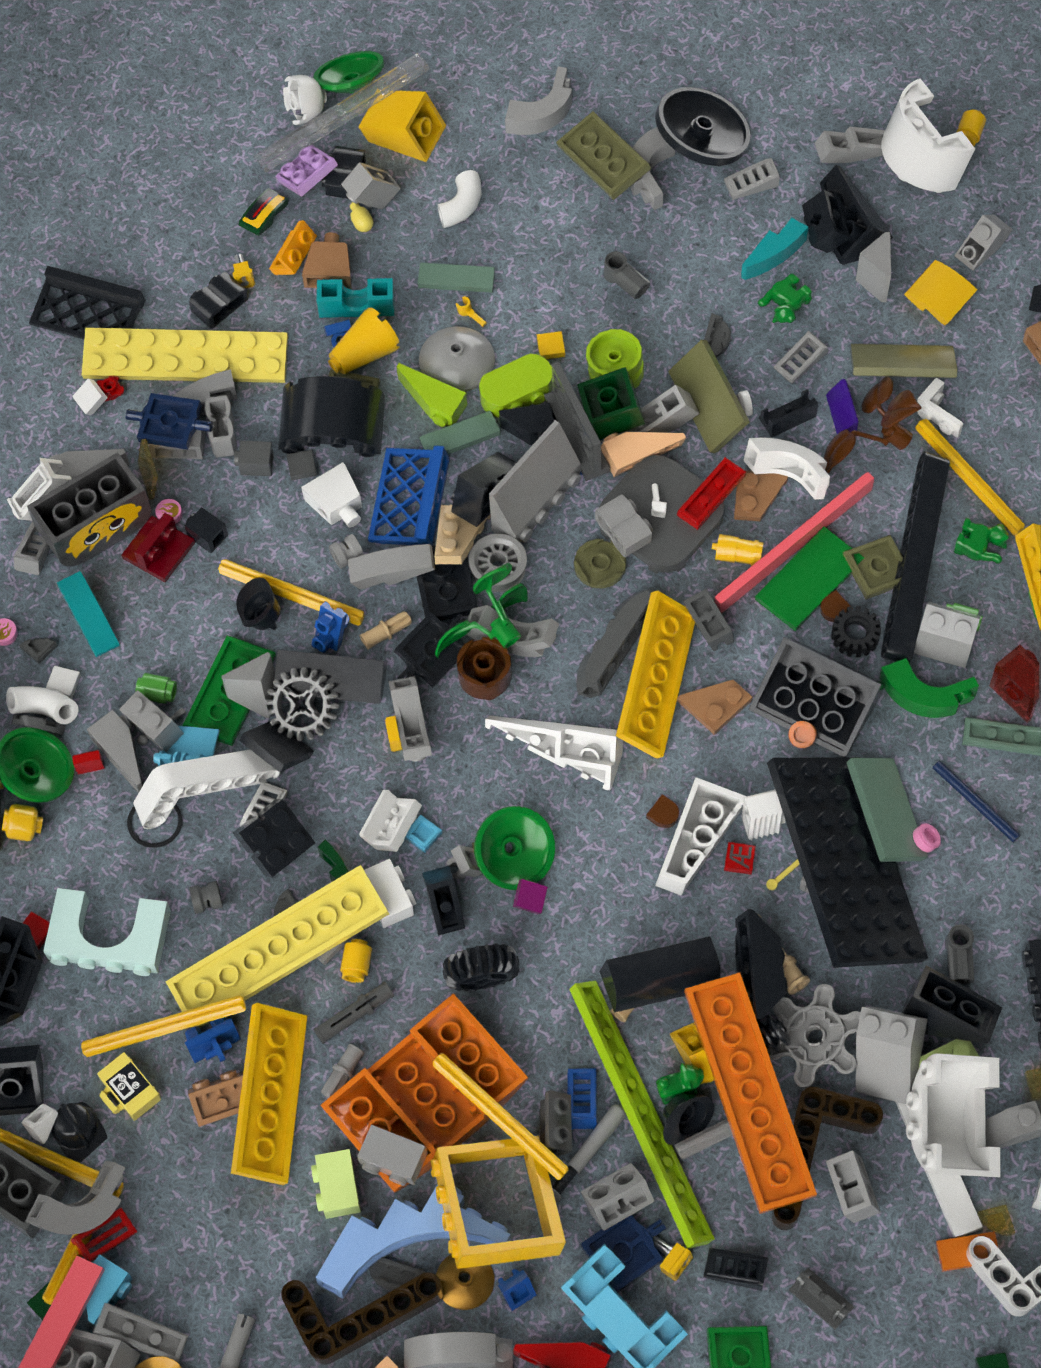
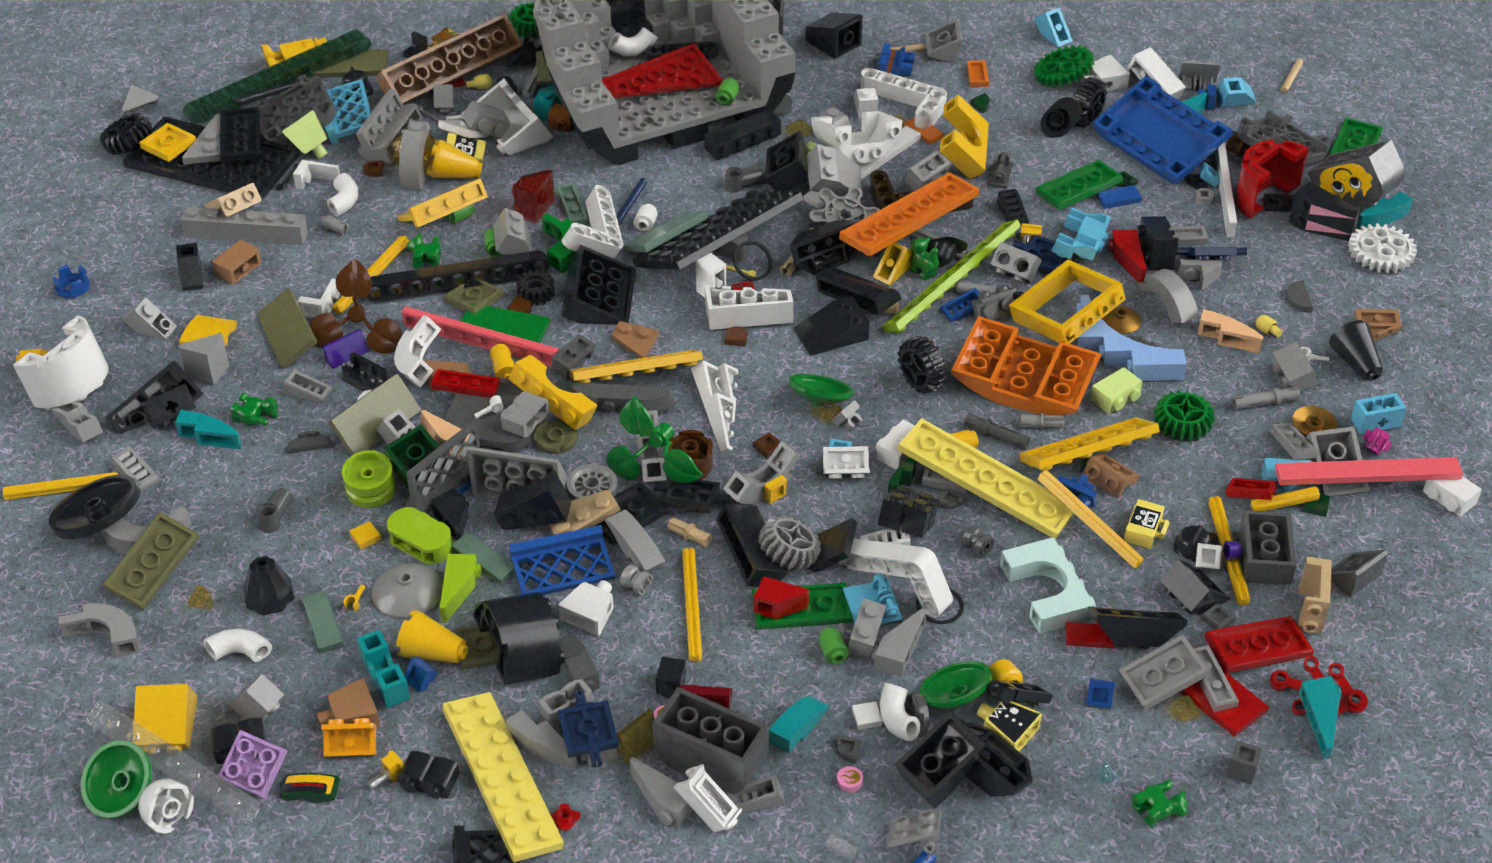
camera: 120 degrees left, 20 degrees down
light grey arch [26,1161,125,1235] -> none
white tile [72,378,108,415] -> none
red tile [72,750,105,775] -> none
light grey slope [222,652,275,718] -> none
black piece [236,577,281,630] -> none
dark brown beam [281,1272,444,1365] -> none
blue hips [311,601,349,653] -> none
light yellow cylinder [350,202,373,232] -> none
light grey brick [357,1125,428,1186] -> none
black slope [422,866,465,936] -> none
yellow axle [433,1053,568,1180] -> none
magenta tile [513,879,548,914] -> none
orange tile [788,721,817,748] -> none
bright pink tile [913,823,941,853] -> none
none -> yellow axle [2,472,118,500]
none -> clear yellow tile [188,585,213,610]
none -> black cone [243,556,295,616]
none -> yellow arch [509,355,597,430]
none -> white beam [562,185,623,259]
none -> white brick [633,204,658,231]
none -> black piece [733,241,772,281]
none -> reddish brown tile [753,432,781,459]
none -> red slope [753,577,809,619]
none -> black slope [794,296,870,356]
none -> yellow arch [940,94,989,179]
none -> green gear [1154,390,1215,442]
none -> dark purple hinge [1223,541,1243,560]

